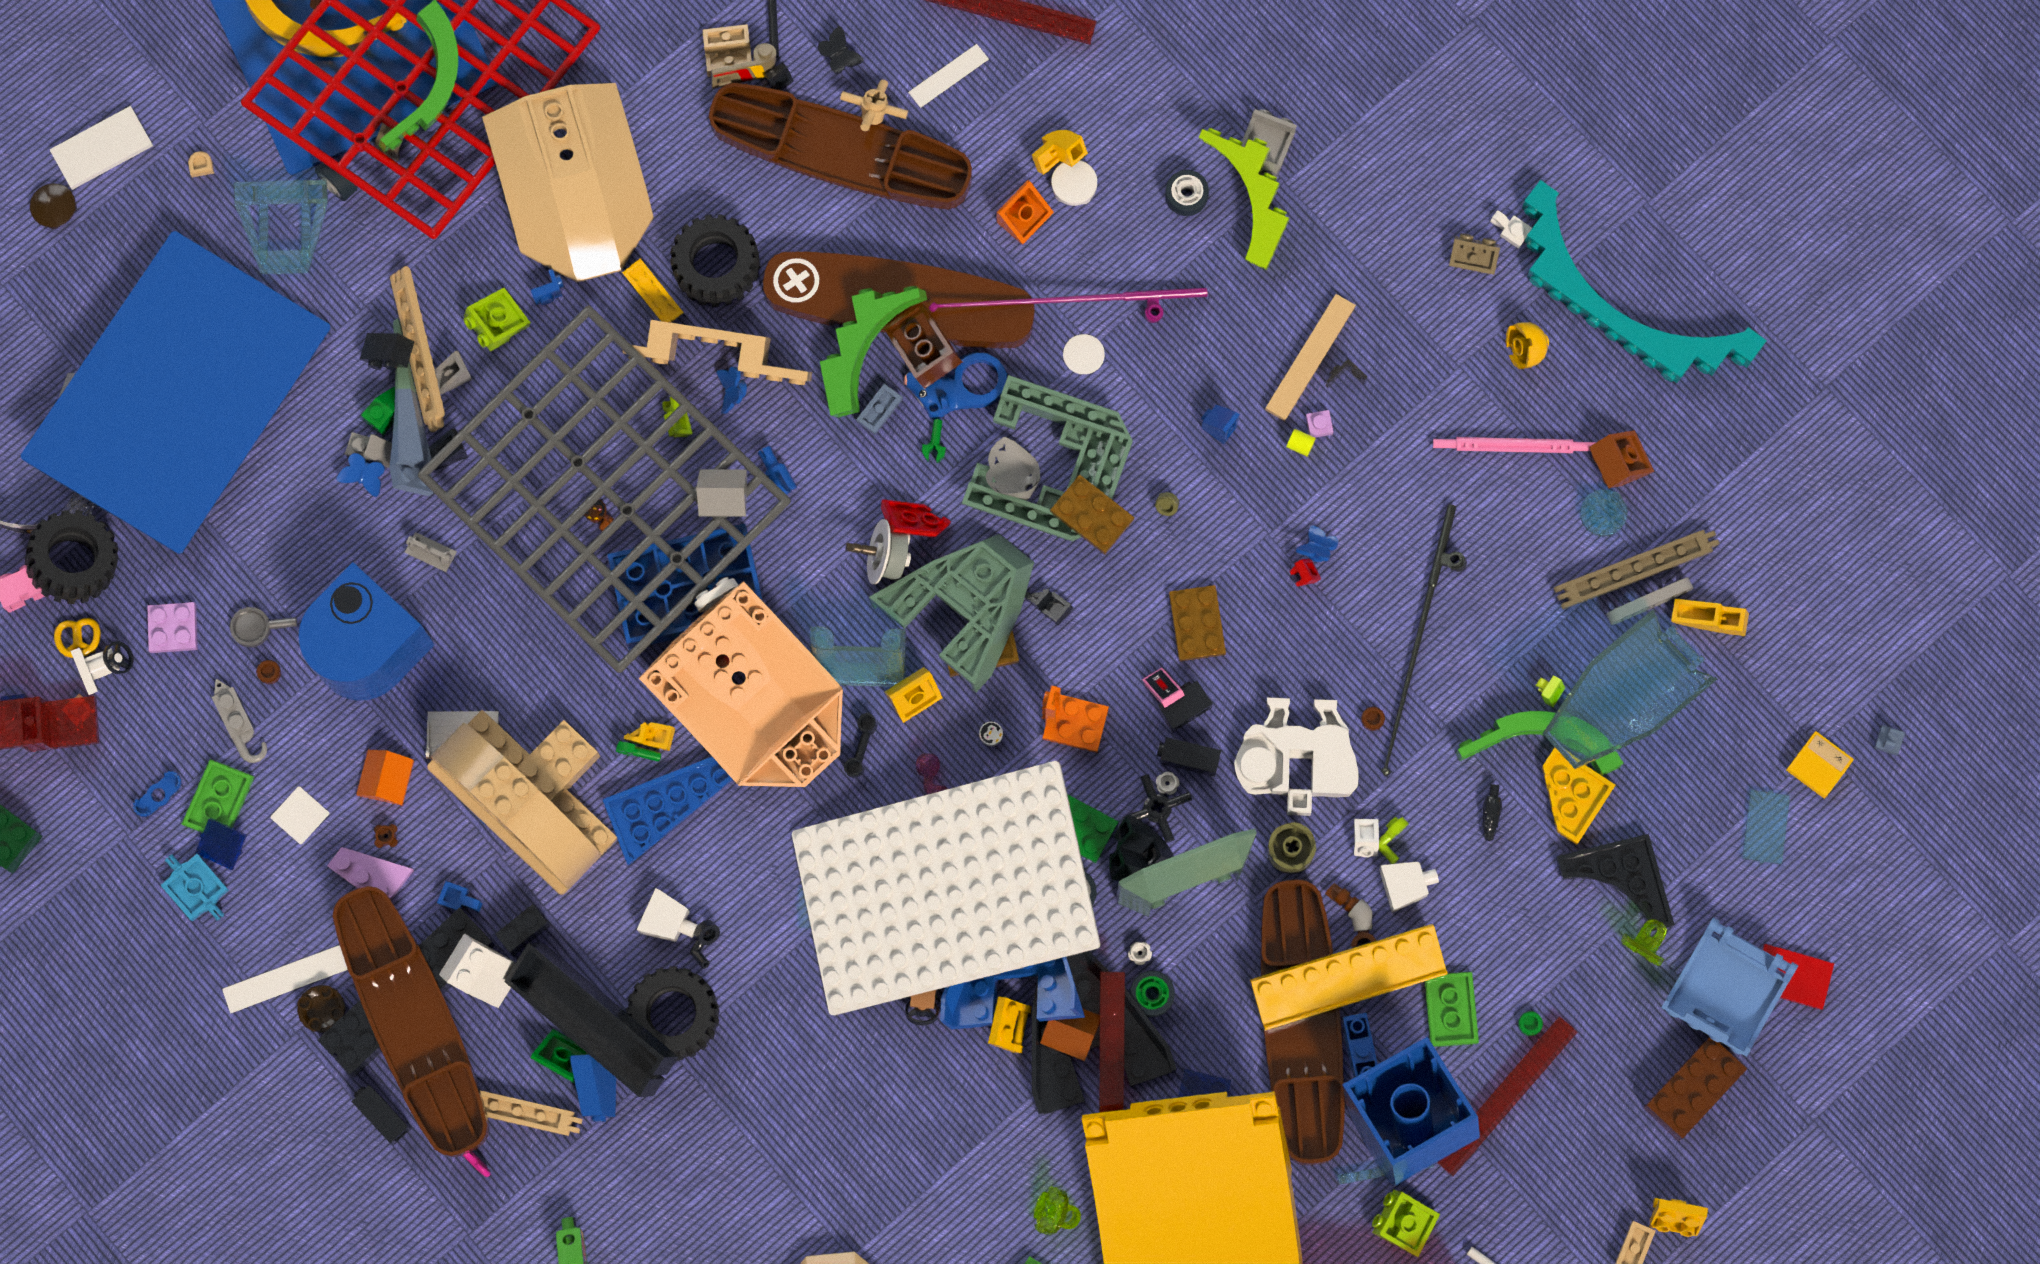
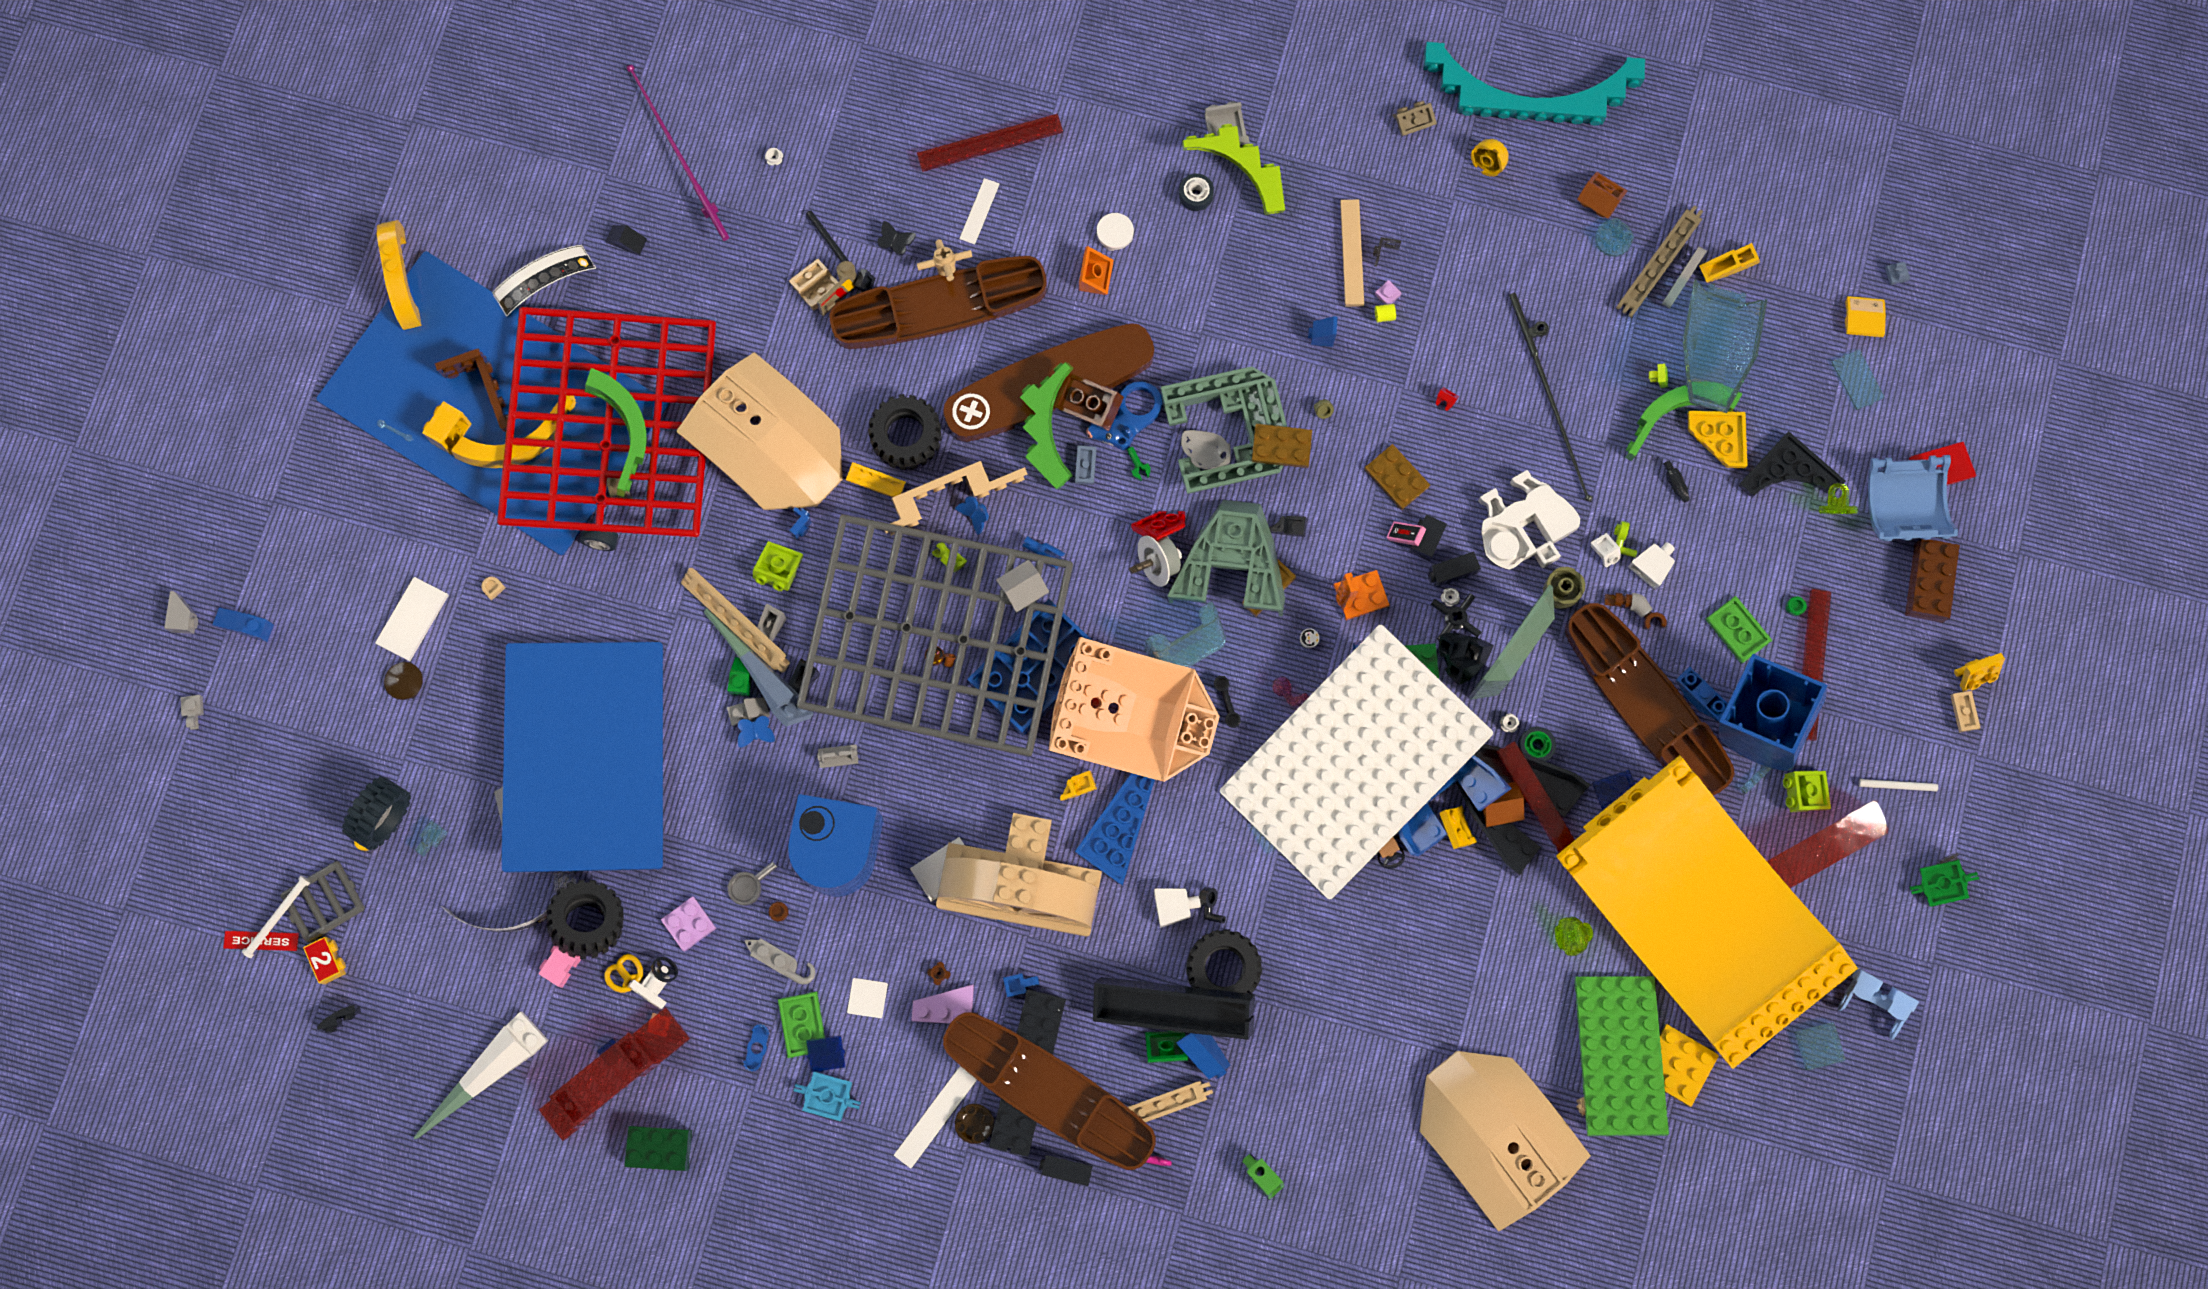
camera: 35 degrees left, 0 degrees up
clear light blue windscreen [234,180,328,274] -> none
orange slope [356,750,414,806] -> none
black brick [360,333,414,370] -> none
white slope [439,933,516,1008] -> none
black brick [495,904,550,956] -> none
green bar [616,741,661,762] -> none
white plate [694,577,738,612] -> none
yellow slope [884,667,943,723] -> none
magenta piece [929,288,1208,323] -> none
yellow brick [1032,130,1088,175] -> none
white sticker [1063,334,1105,374] -> none
yellow plate [1250,924,1448,1030] -> none
blue animal [1296,525,1339,562] -> none
reddish brown tile [1361,707,1385,731] -> none
bright pink axle [1433,437,1596,453] -> none
white plate [1490,210,1532,249] -> none

